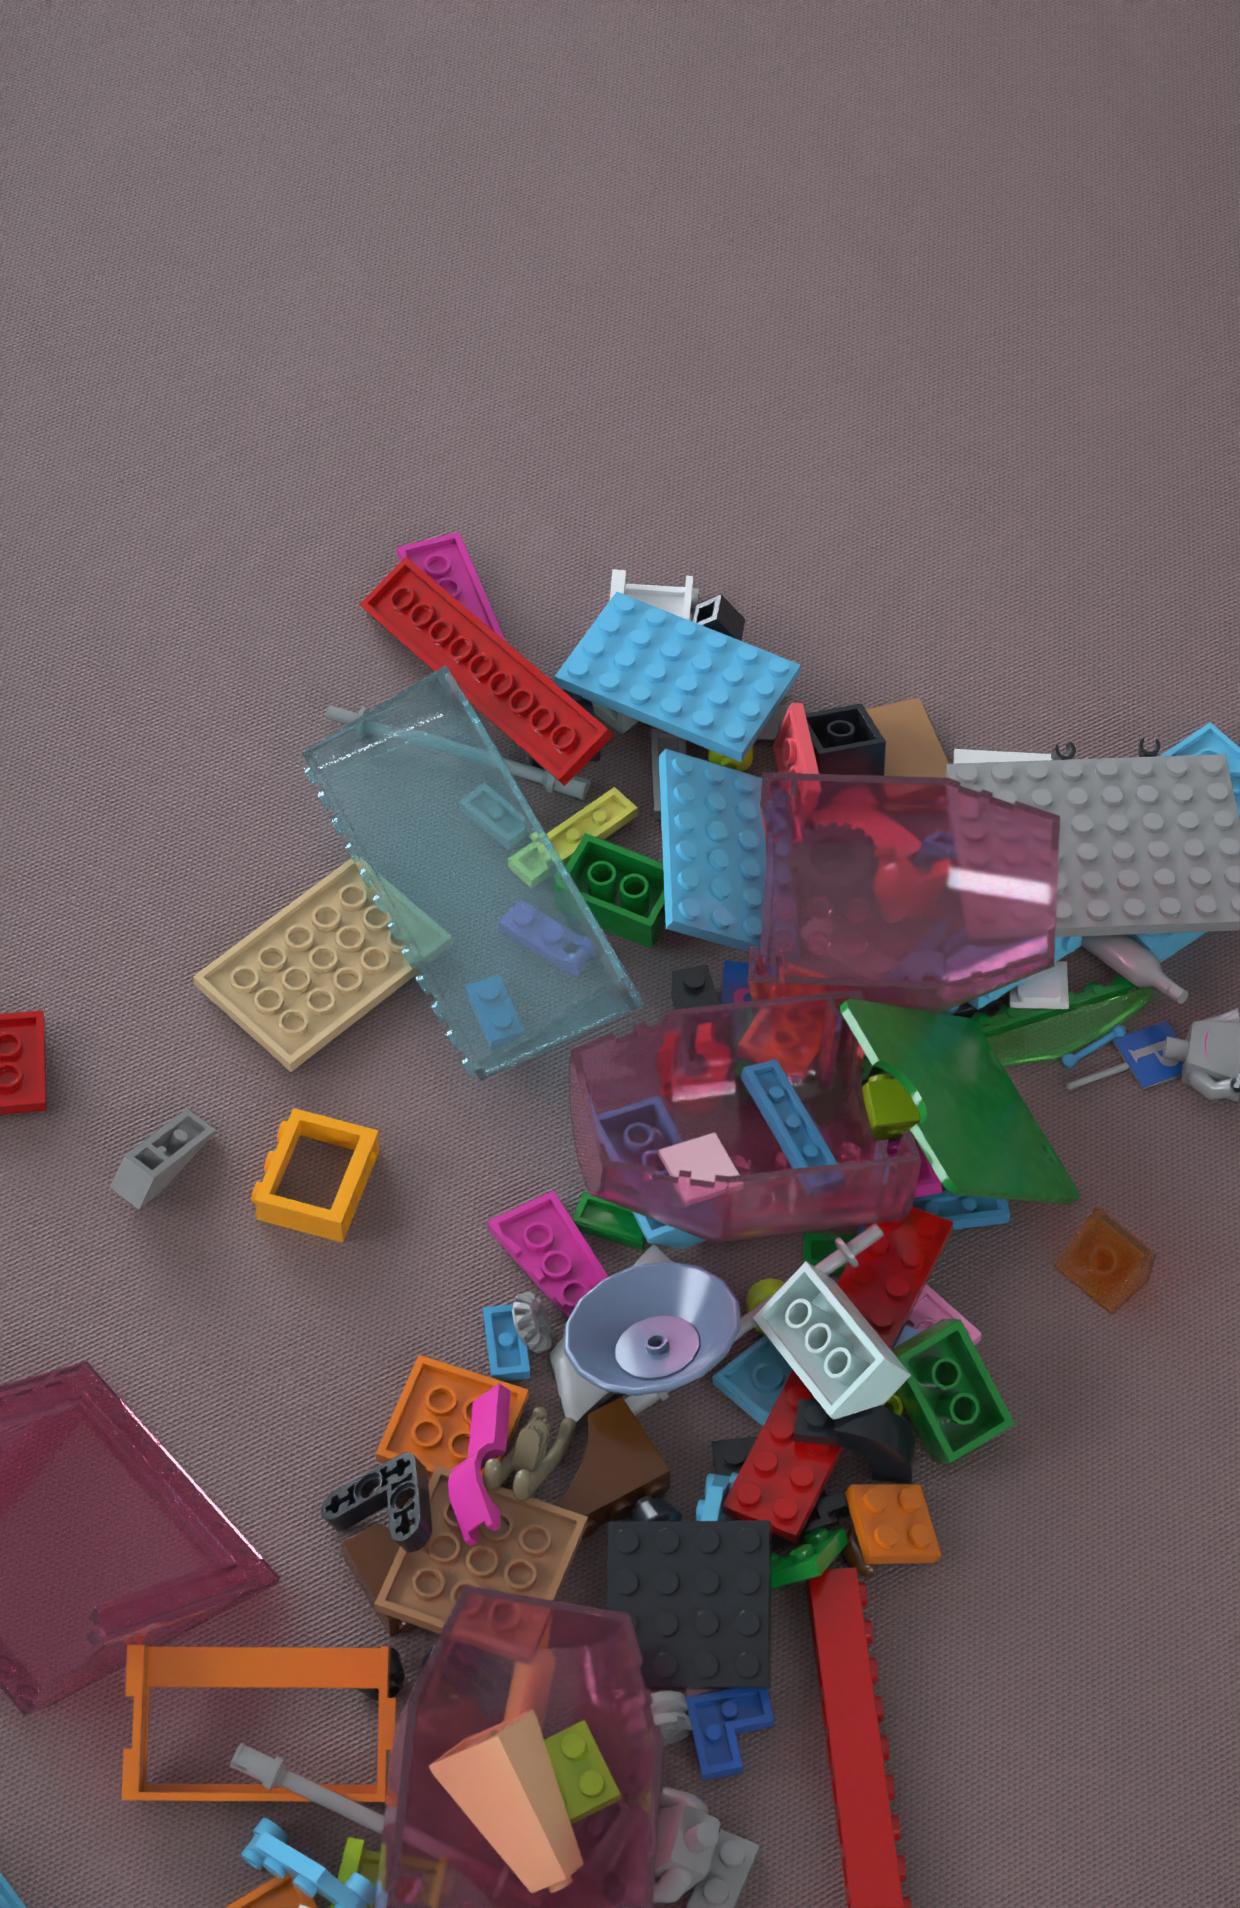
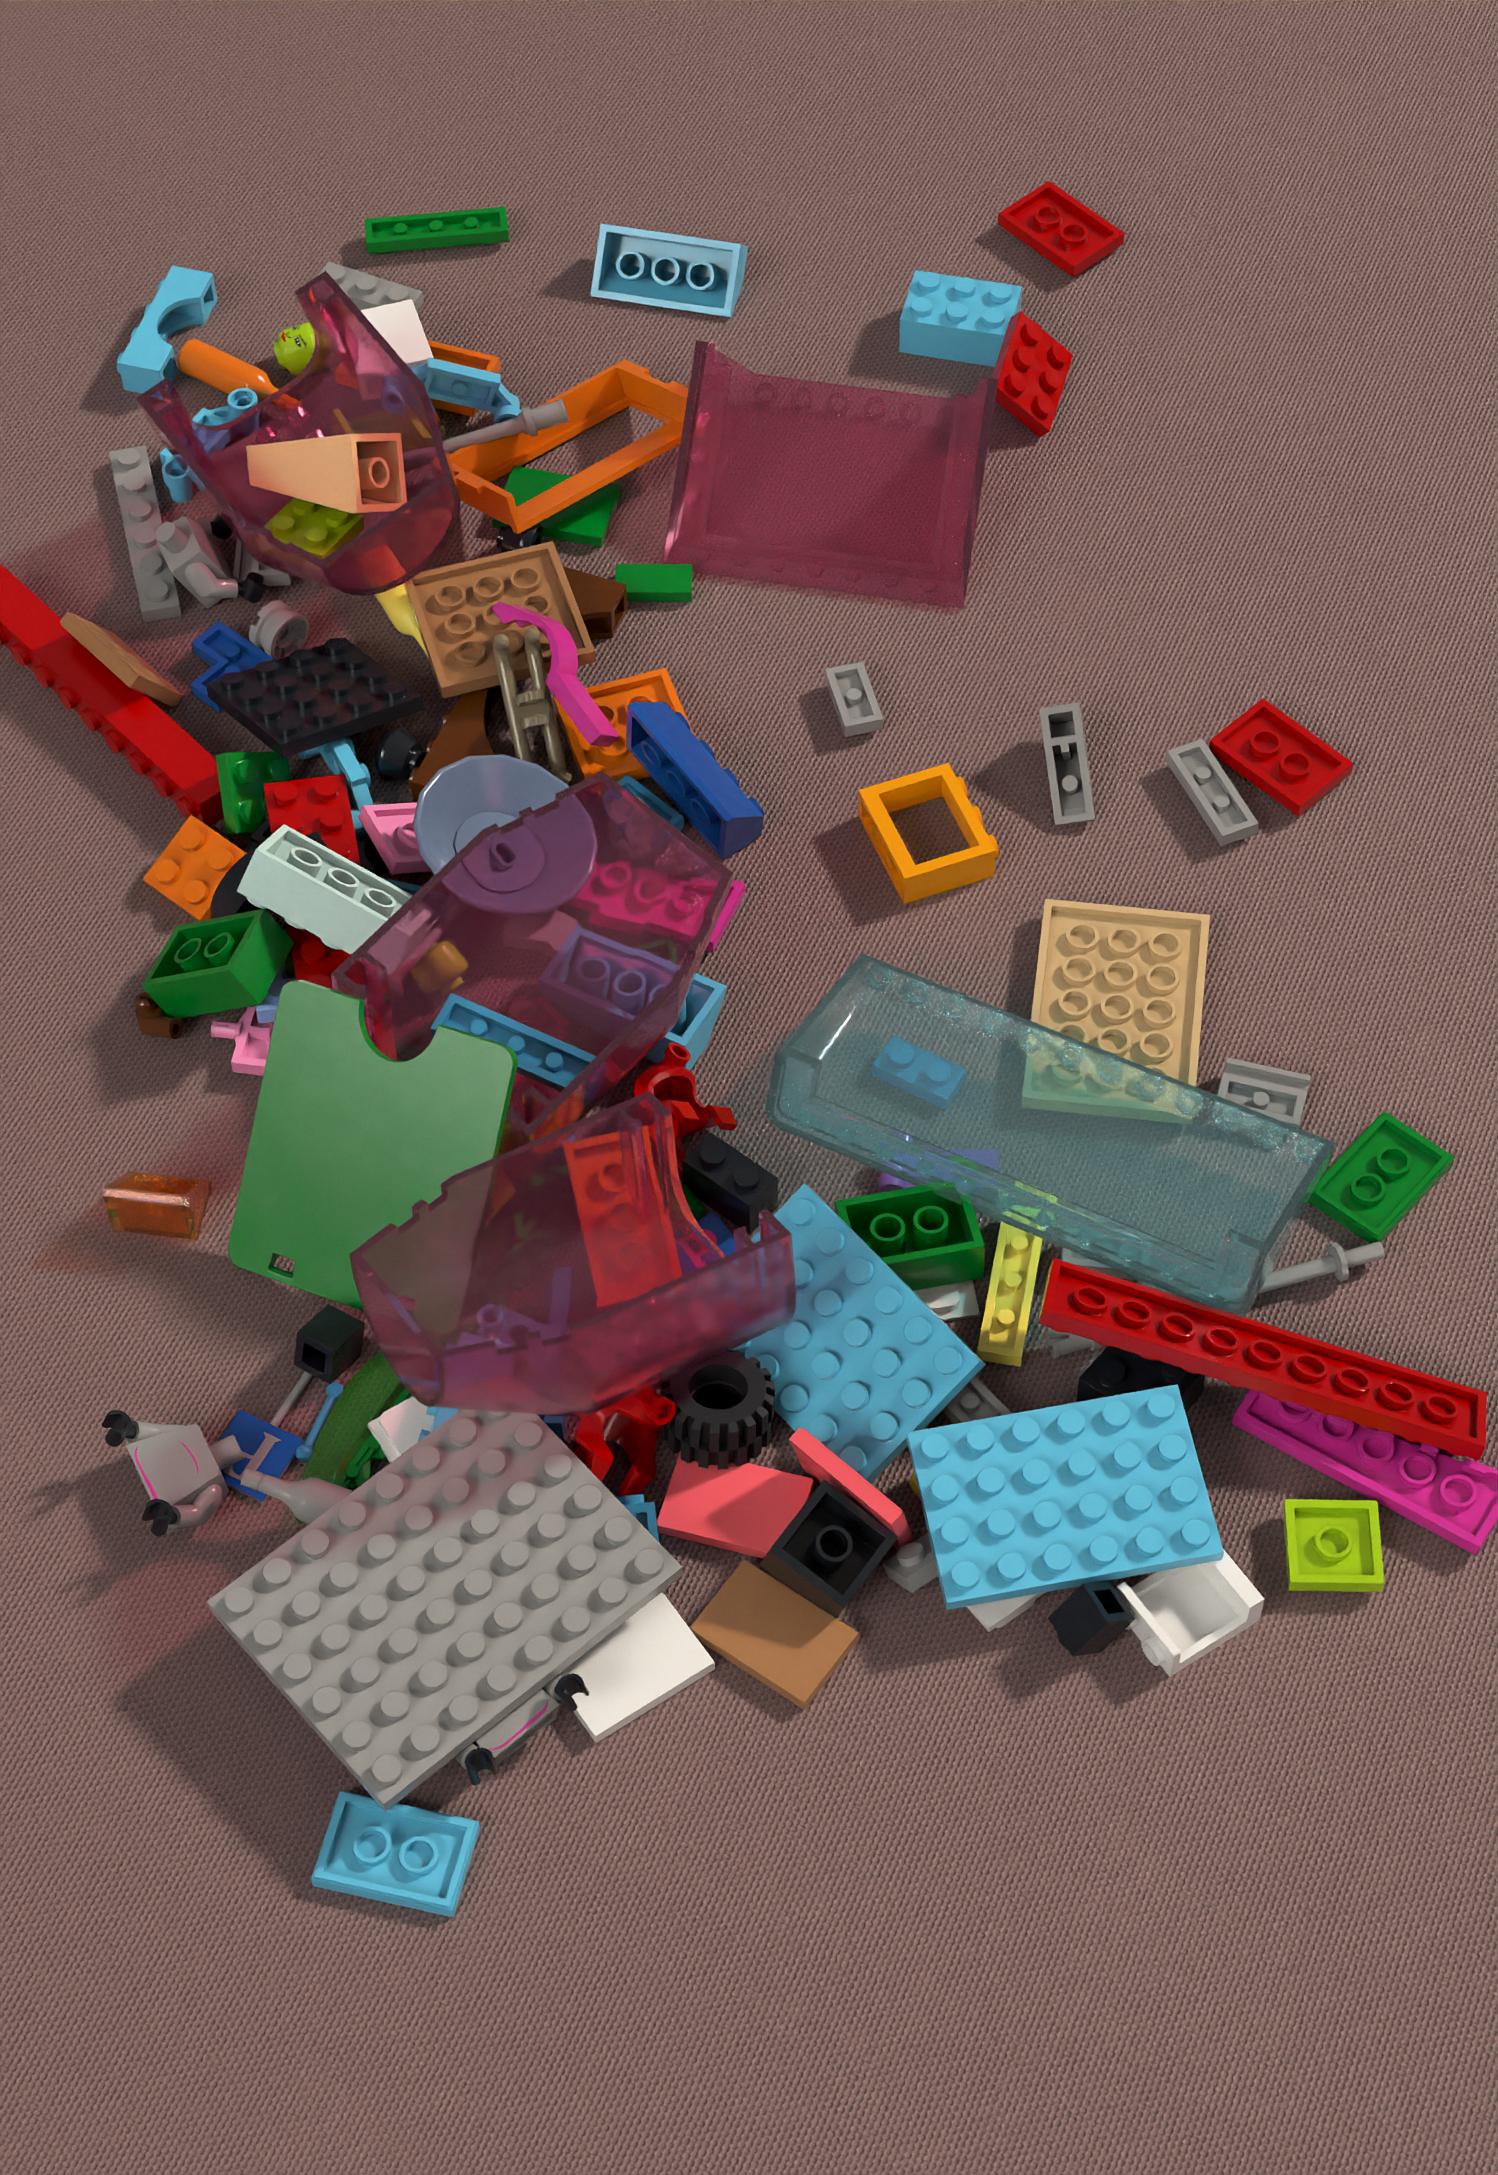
camera: 145 degrees right, 0 degrees up
black beam [320,1452,432,1552] -> none
piece [659,1132,743,1203] -> none
none -> medium nougat tile [60,611,184,707]
none -> reddish brown arm [134,992,183,1039]
none -> black brick [294,1304,365,1384]
none -> bright pink plate [358,802,432,874]
none -> green tile [492,466,622,547]
none -> green tile [615,564,693,602]
none -> blue slope [626,702,764,861]
none -> light grey plate [825,661,883,737]
none -> light grey plate [1166,738,1259,846]
none -> light grey plate [1213,1057,1311,1135]
none -> lime plate [1283,1499,1385,1592]
none -> green tile [1305,1111,1455,1244]

